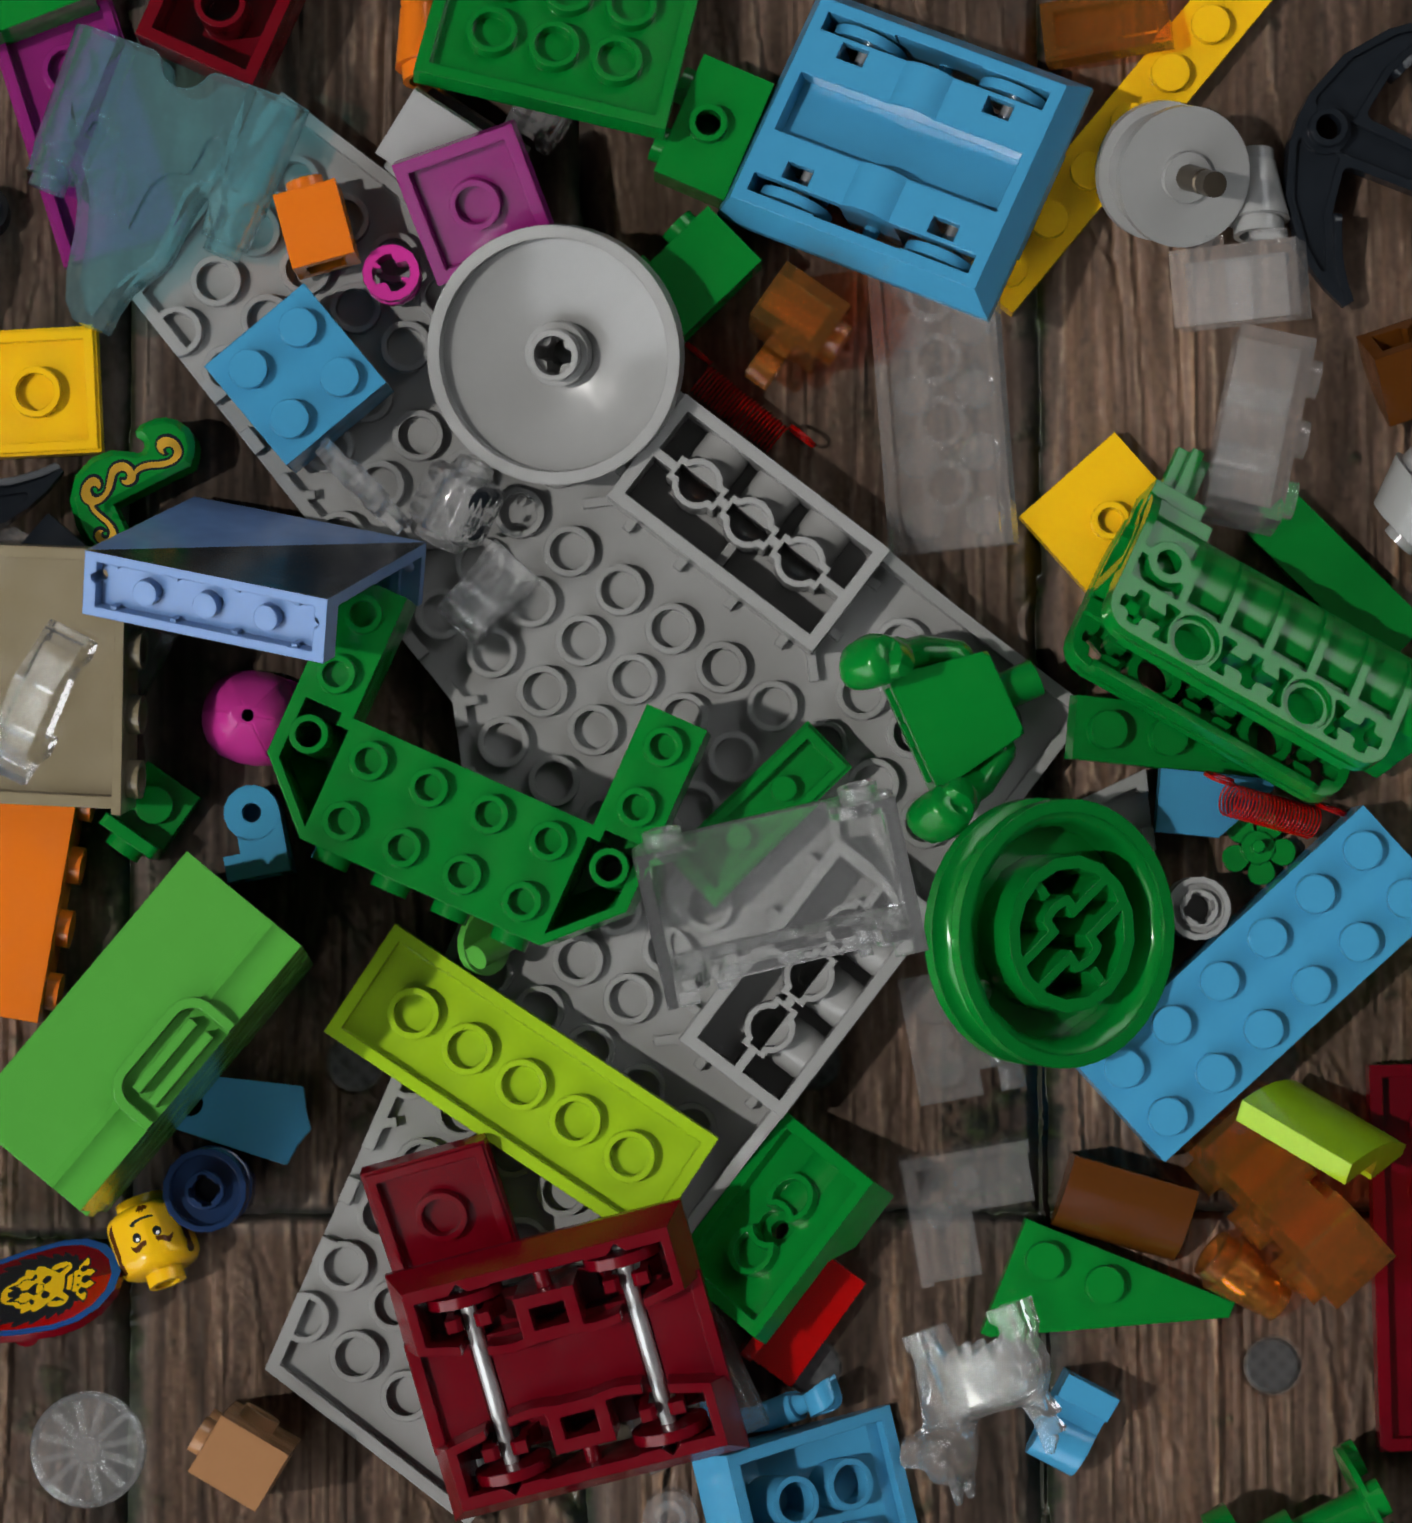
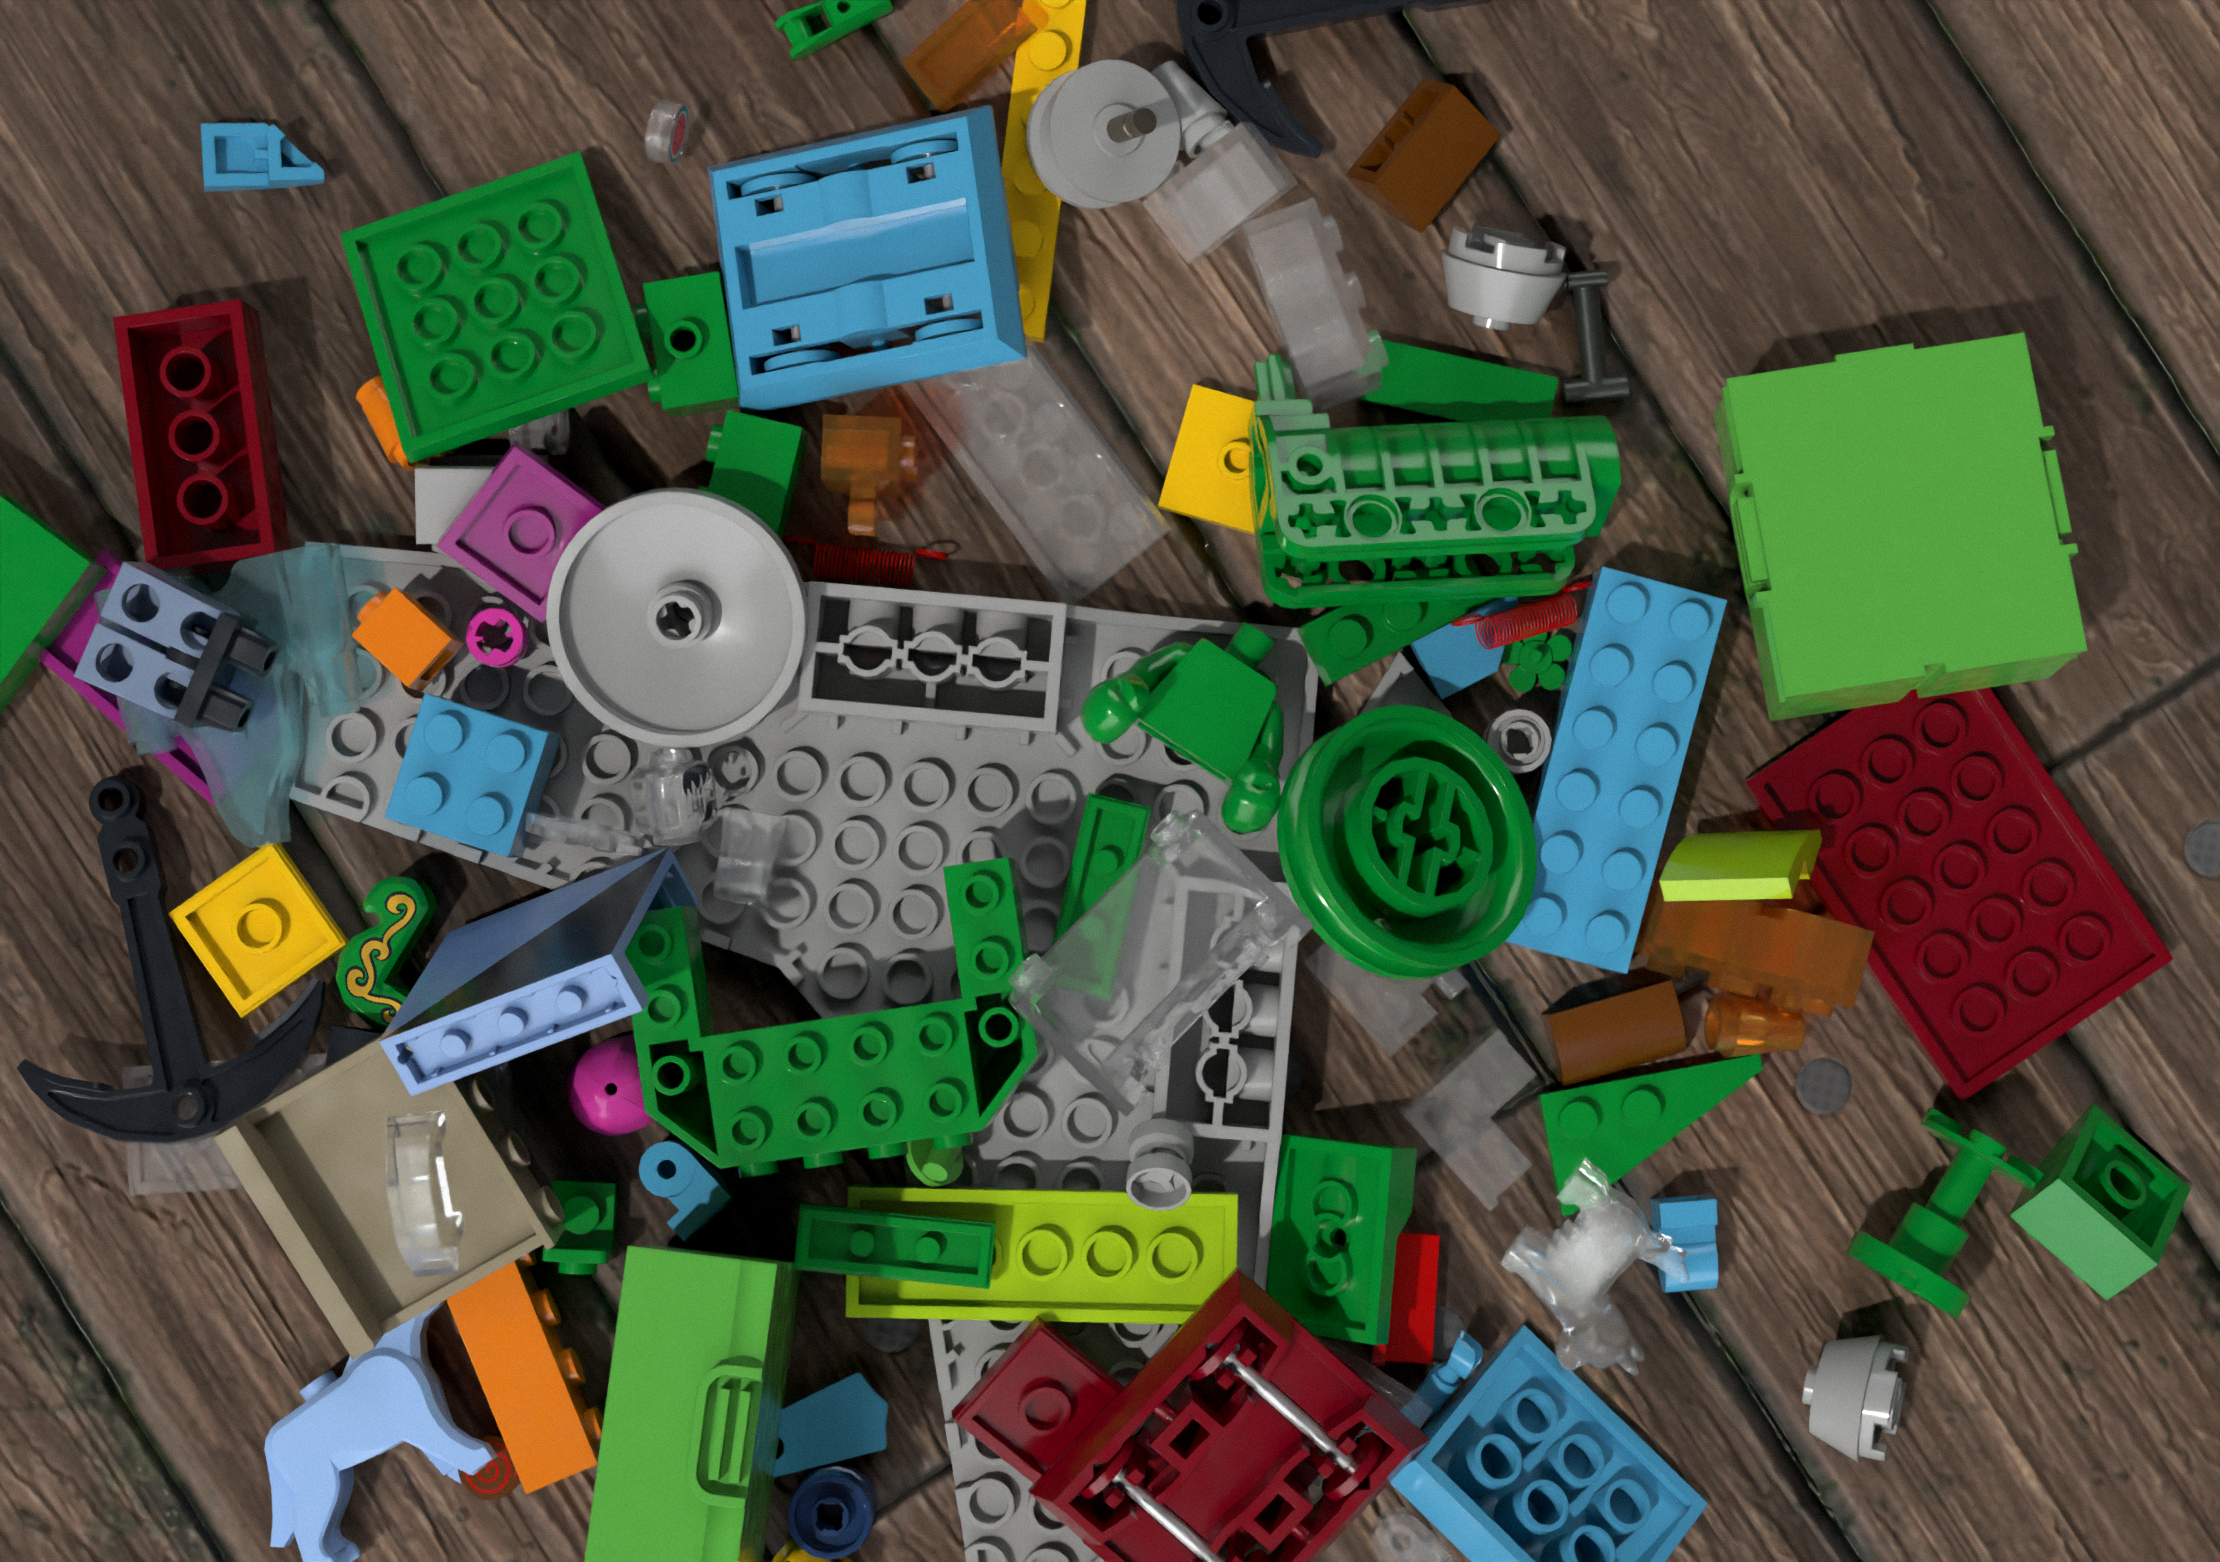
camera: 30 degrees left, 0 degrees up
none -> sand blue hips [73,561,281,733]
none -> green tile [794,1202,997,1289]
none -> light grey wheel [1126,1118,1194,1211]

